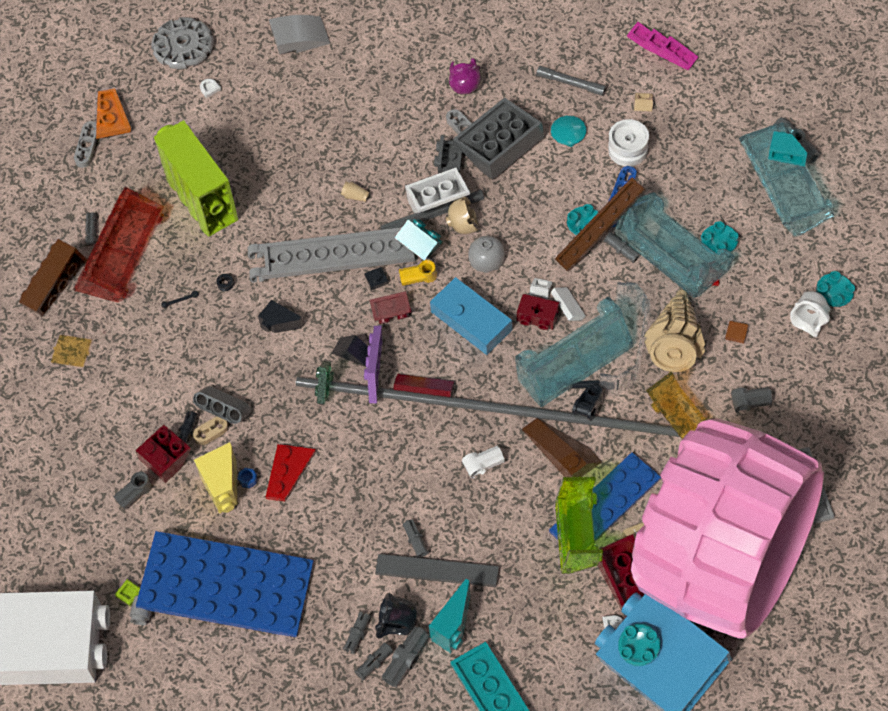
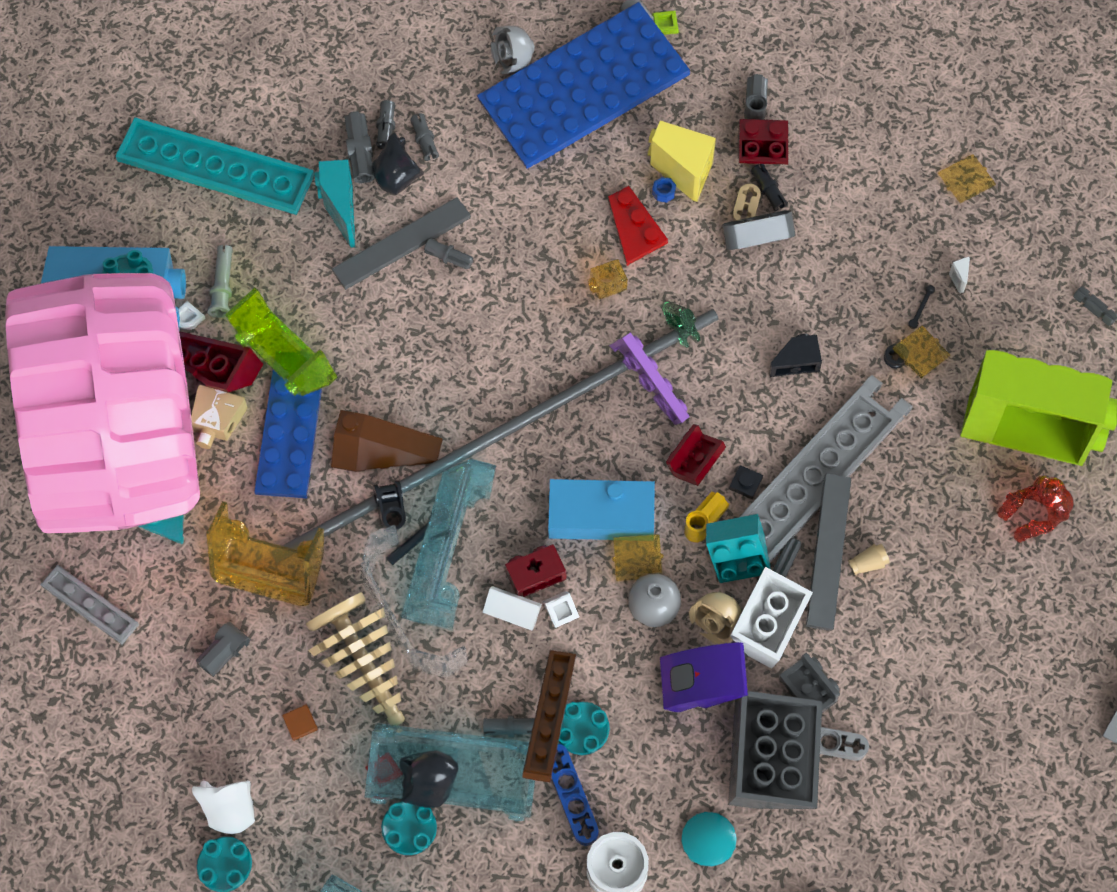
camera: 135 degrees right, 5 degrees up
reddish brown wedge [19,239,88,317] -> none
clear red windscreen [73,187,164,303] -> none
black slope [332,335,370,367] -> none
dark red tile [393,374,454,397] -> none
magenta hair [449,58,481,95] -> none
white piece [462,446,504,479] -> none
none -> light grey pin [208,245,233,318]
none -> black piece [400,750,458,808]
none -> light grey cylinder [491,26,535,74]
none -> clear yellow brick [587,259,628,300]
none -> clear yellow piece [612,534,664,581]
none -> dark purple slope [660,642,748,712]
none -> dark grey tile [806,473,852,631]
none -> clear yellow piece [893,326,950,379]
none -> white slope [949,257,970,293]
none -> clear red hair [997,475,1074,543]

